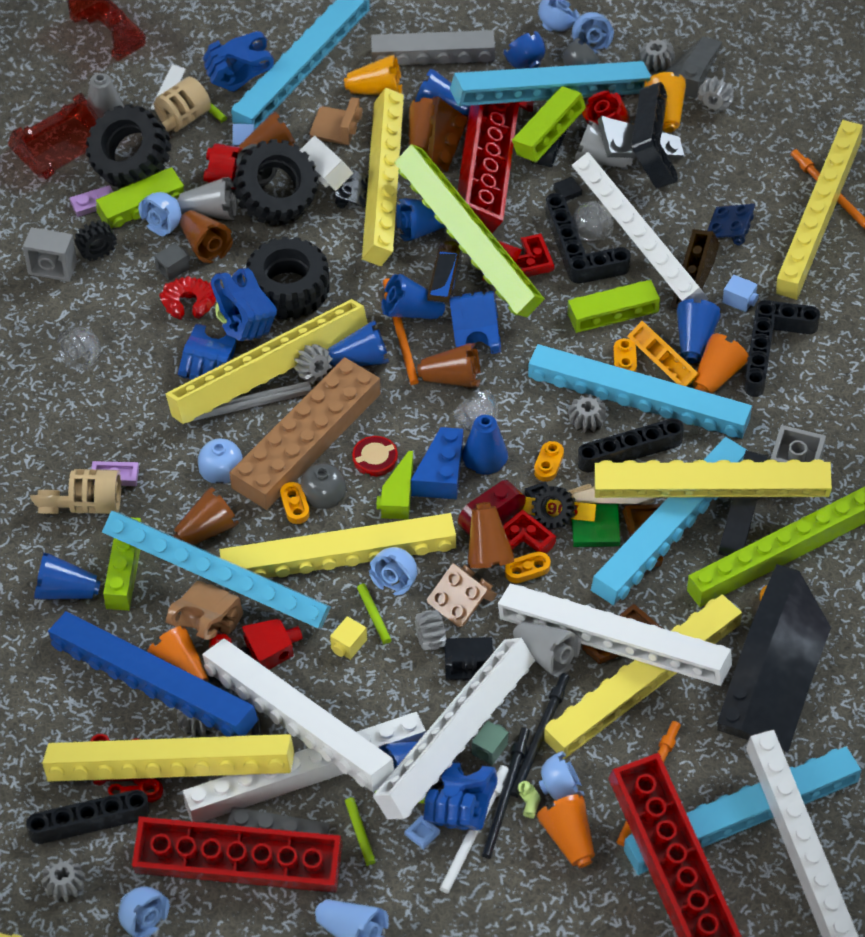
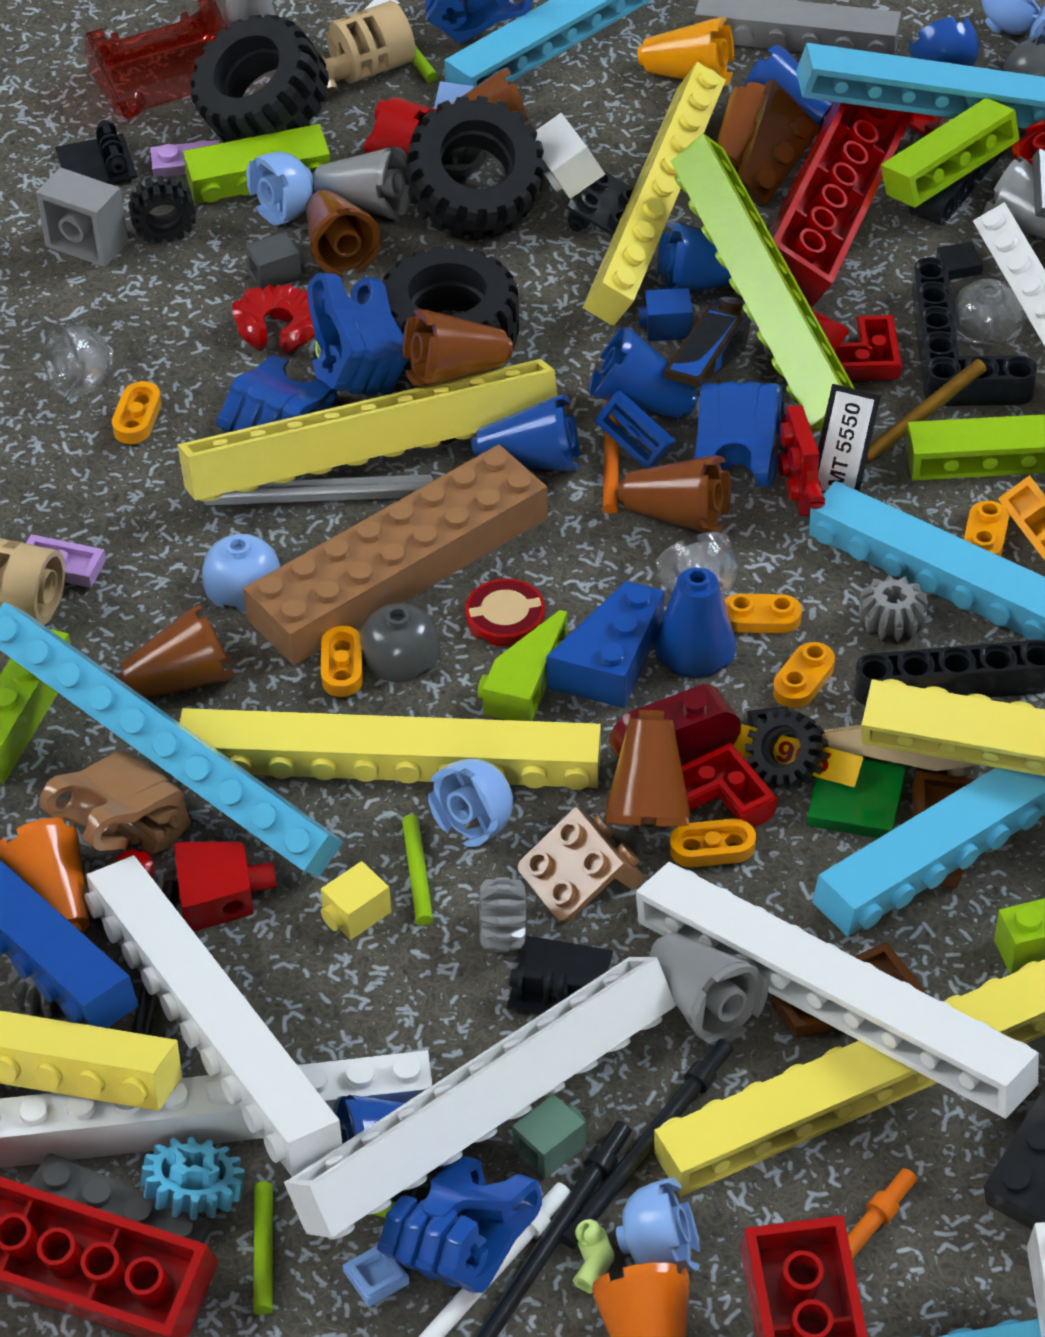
camera: 15 degrees right, 5 degrees down
light grey gear [294,344,332,383] -> none
medium nougat bracket [310,97,363,145] -> none
none -> black hinge [55,120,138,184]
none -> light orange plate [112,381,161,444]
none -> medium azure gear [140,1137,245,1220]
none -> dark orange cone [402,309,513,386]
none -> blue tile [594,390,676,468]
none -> blue brick [638,288,693,341]
none -> light orange plate [724,593,802,633]
none -> red plate [778,405,826,516]
none -> white sticker [818,384,881,494]
none -> pearl gold bar [867,359,987,463]

